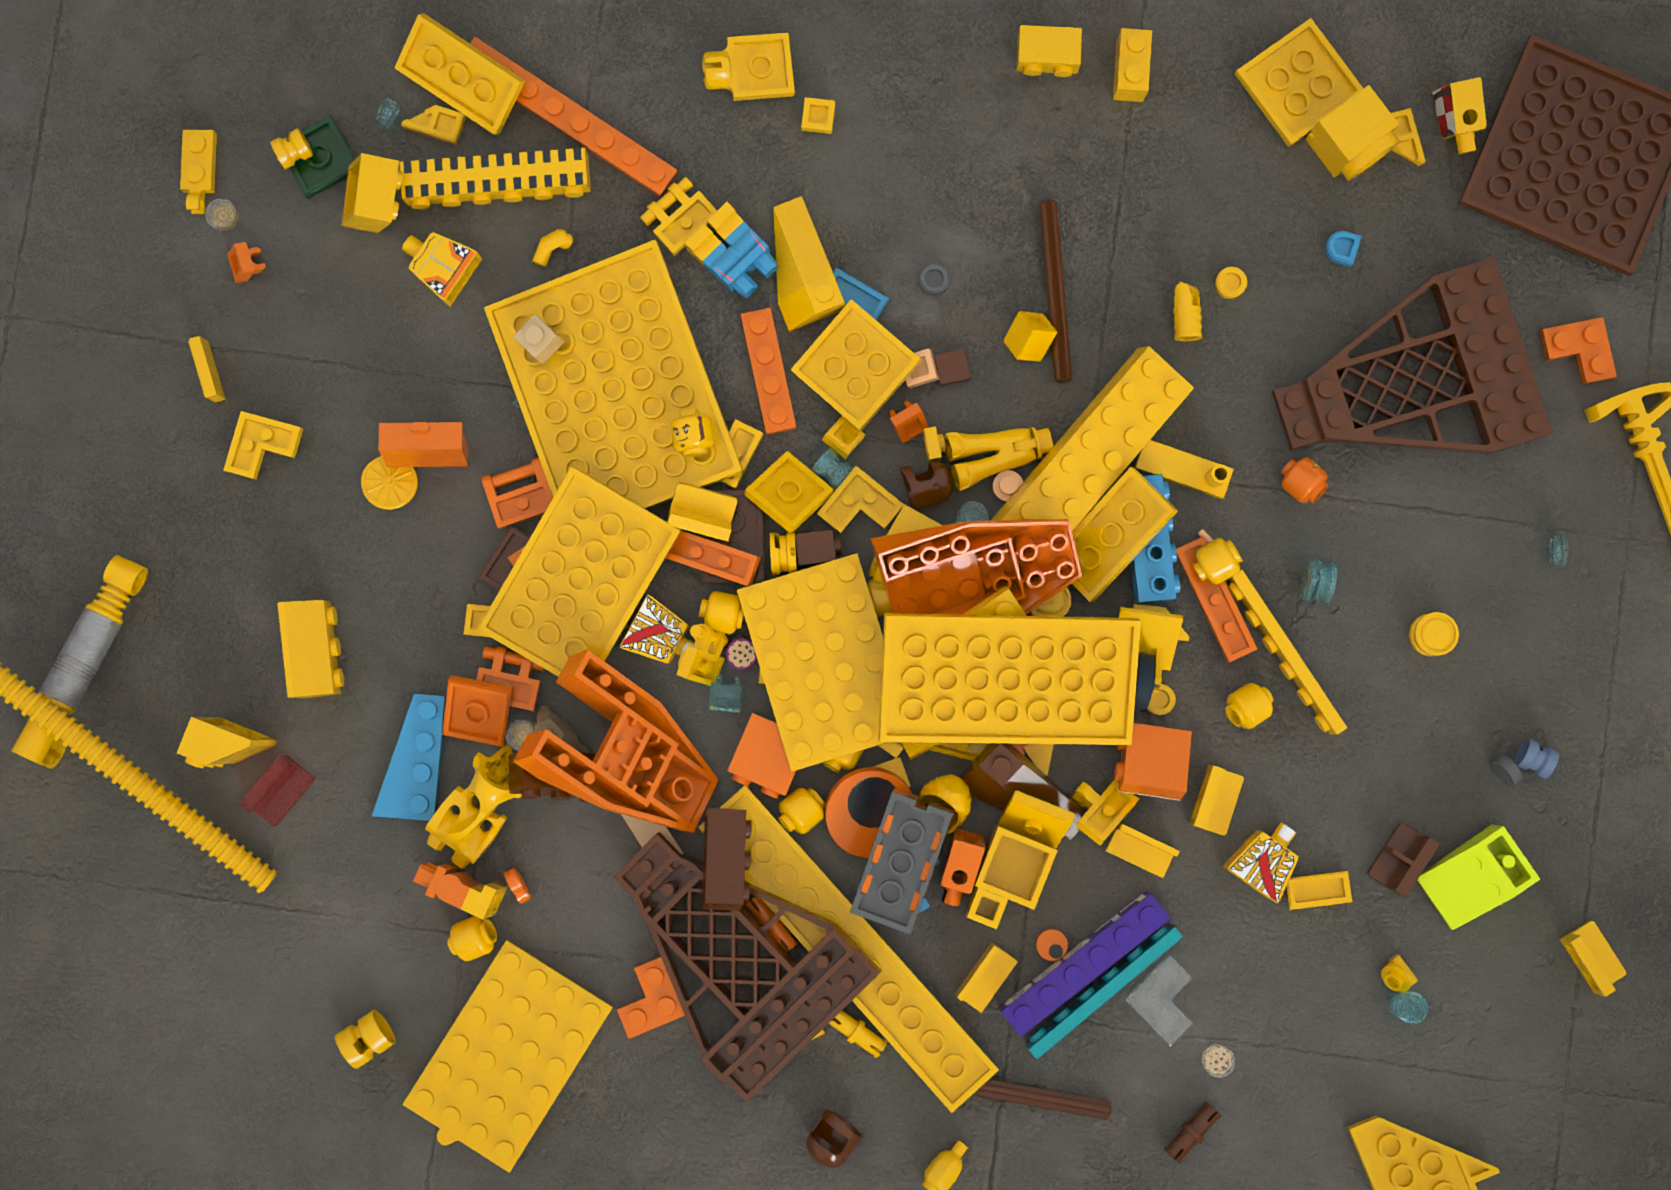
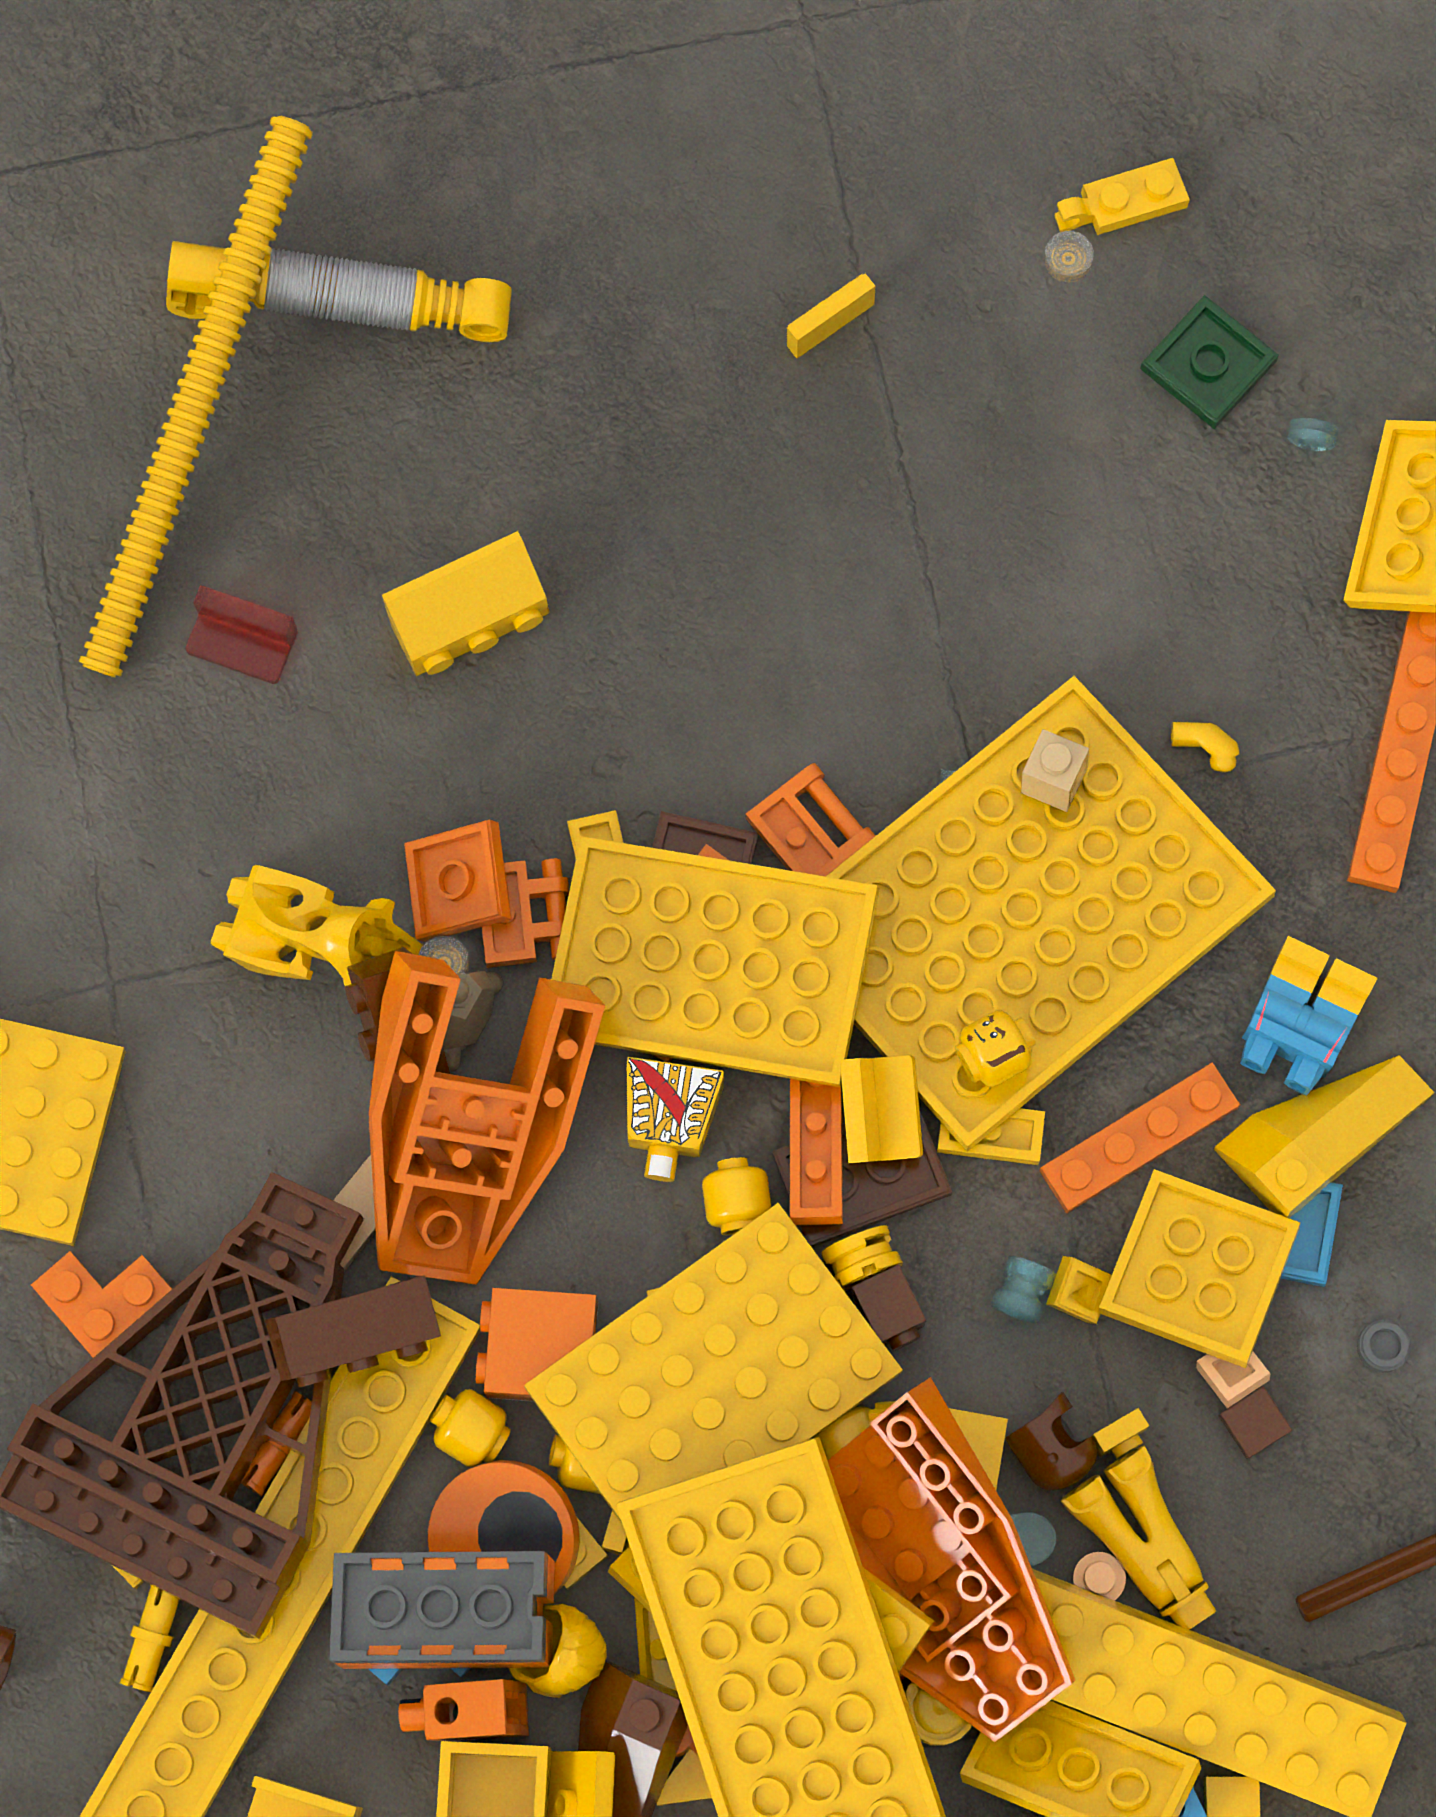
camera: 70 degrees right, 10 degrees down
yellow slope [177,717,278,768] -> none
yellow plate [223,411,303,480] -> none
orange tile [227,242,266,283] -> none
yellow wheel [270,128,313,170] -> none
yellow piece [341,153,402,233] -> none
yellow wheel [361,456,418,510] -> none
dark azure wing [372,694,446,821] -> none
orange container [378,422,469,467] -> none
yellow brick [400,148,591,209] -> none
yellow tile [401,105,466,145] -> none
yellow torso [402,232,482,307] -> none
orange hips [413,862,508,919] -> none
yellow head [447,916,497,961] -> none
orange tile [504,866,531,904] -> none
yellow plate [639,177,717,256] -> none
yellow plate [676,624,729,687] -> none
clear light blue tile [709,675,742,713] -> none
tan tile [726,638,757,670] -> none
yellow plate [745,451,833,534] -> none
yellow plate [817,466,904,534] -> none
orange tile [890,401,929,444] -> none
yellow brick [965,887,1008,929] -> none
yellow panel [1004,311,1057,362] -> none

